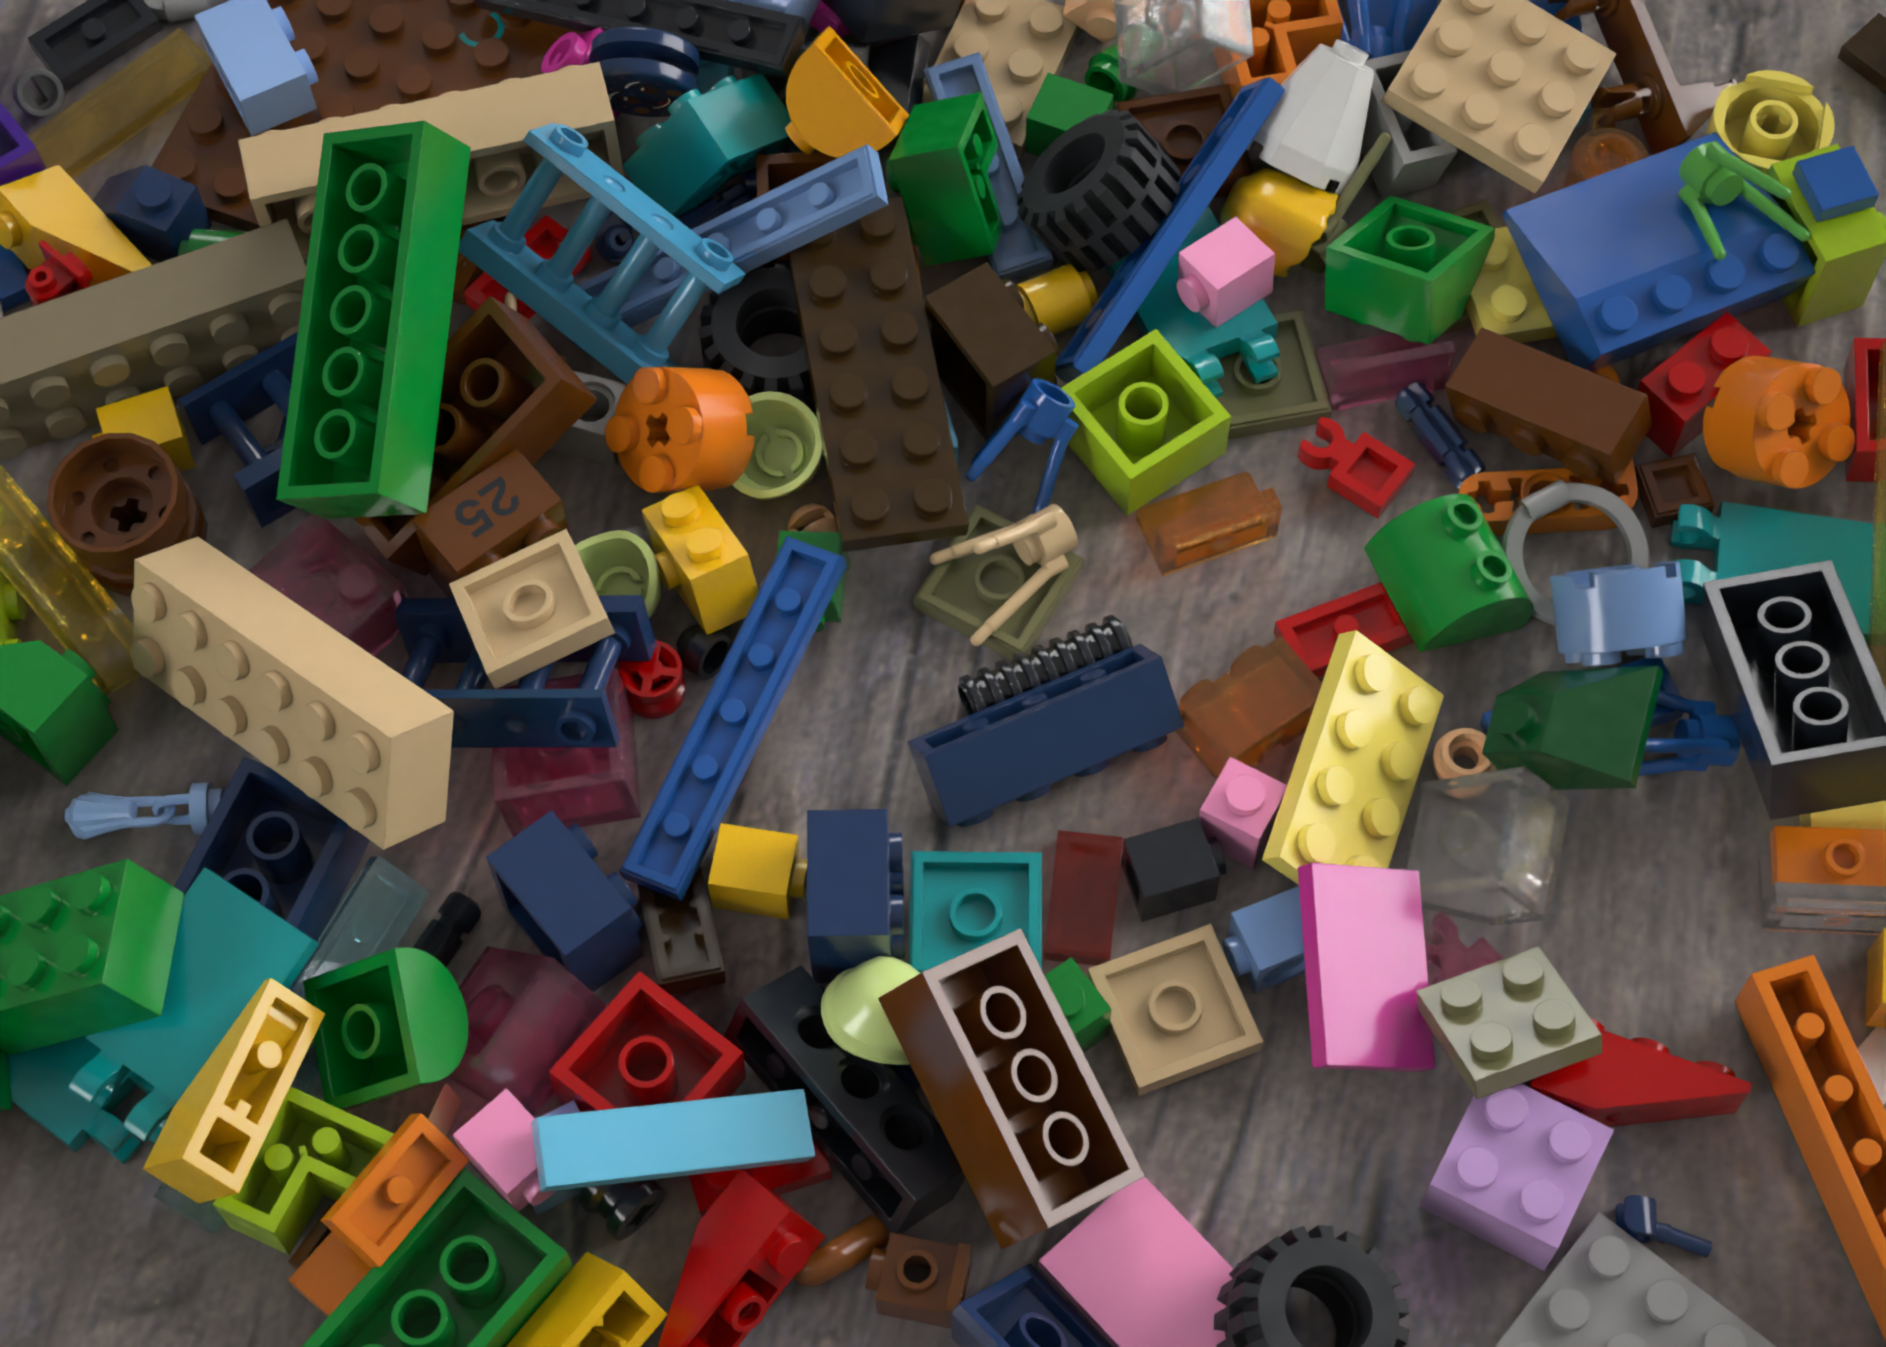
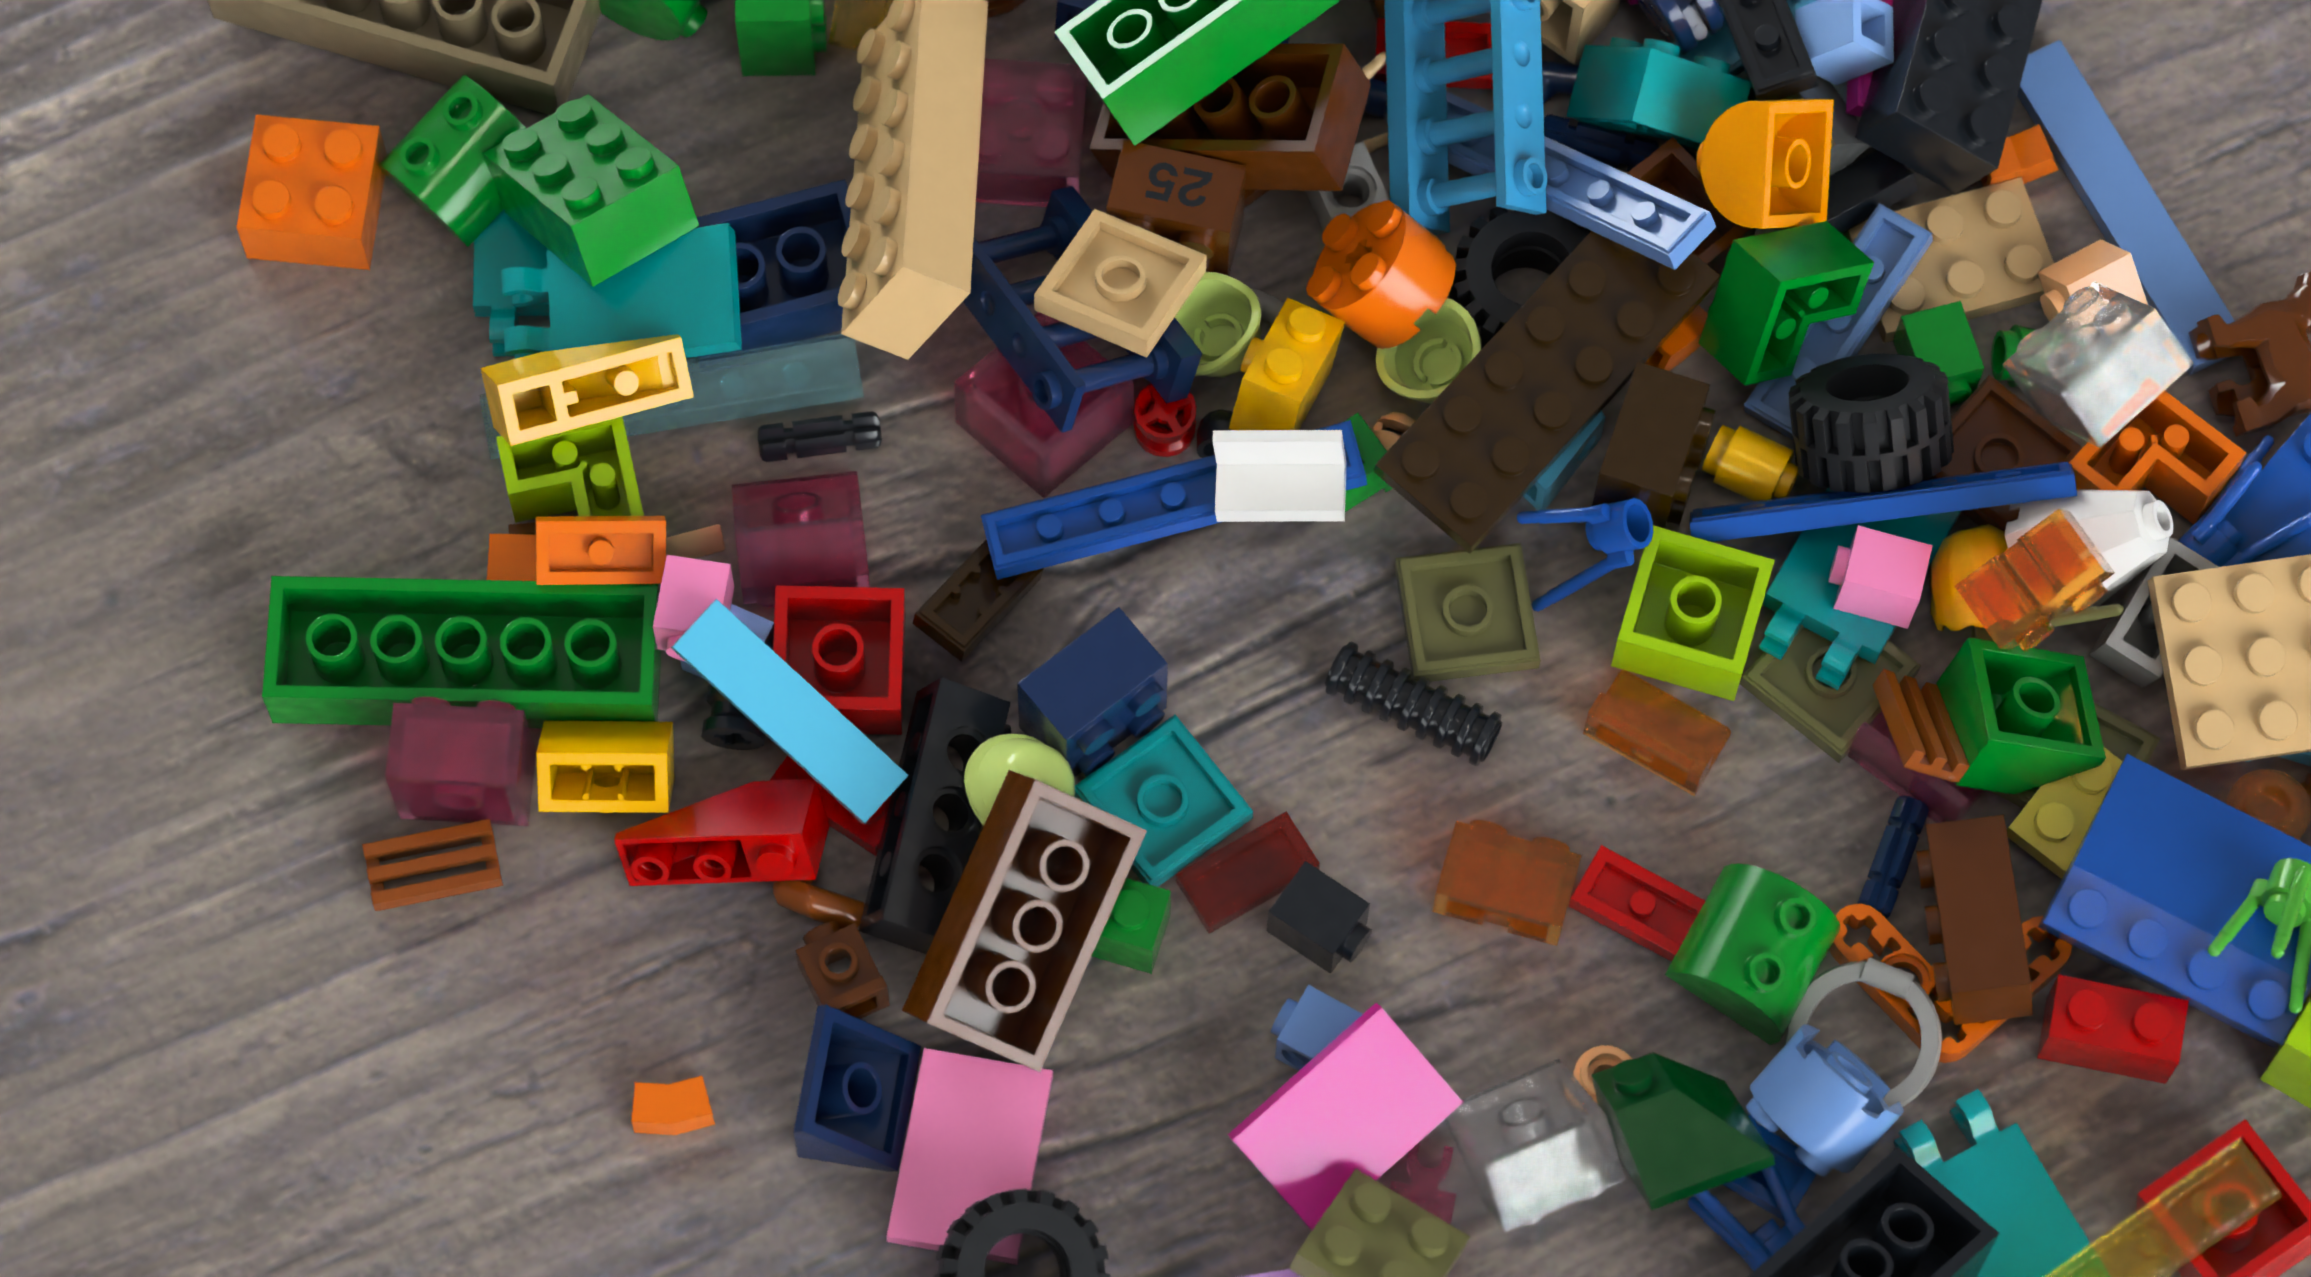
camera: 50 degrees right, 5 degrees up
light blue piece [64,782,225,840] -> none
green brick [303,947,468,1111] -> none
dark blue piece [486,810,644,1002] -> none
yellow brick [708,823,807,920] -> none
dark blue brick [907,644,1185,827] -> none
tan plant [930,504,1078,646] -> none
tan plate [1087,924,1264,1096] -> none
bright pink brick [1199,757,1287,869] -> none
light yellow plate [1262,630,1444,885] -> none
red plate [1297,417,1415,519] -> none
reddish brown tile [1635,453,1715,528] -> none
orange brick [1703,355,1855,489] -> none
none -> white panel [1212,430,1347,522]
none -> dark orange tile [1872,669,1970,783]
none -> clear orange brick [1954,509,2115,652]

